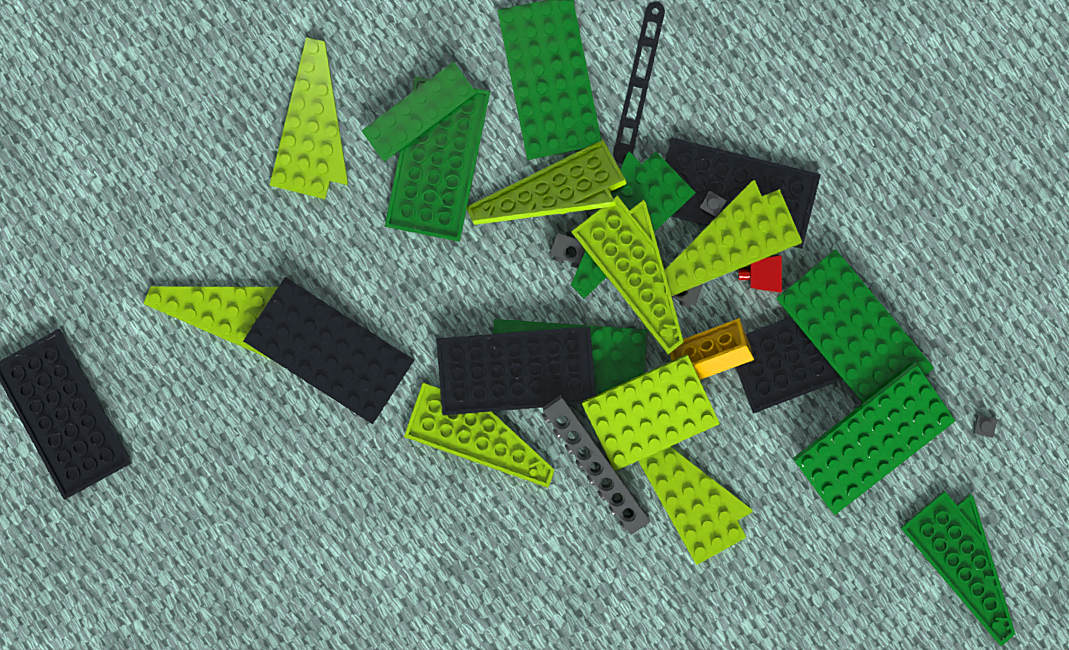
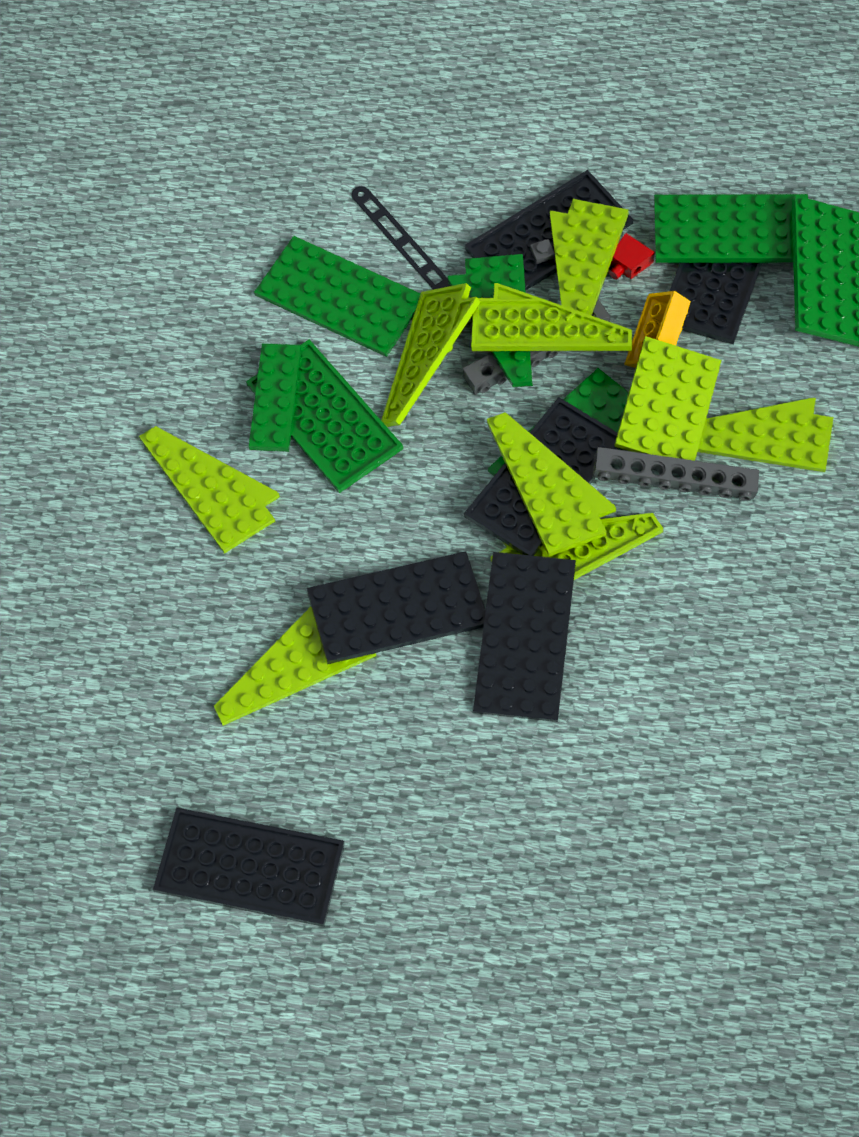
camera: 45 degrees left, 25 degrees down
none -> black plate [473,552,576,722]
none -> lime wing [487,412,616,557]

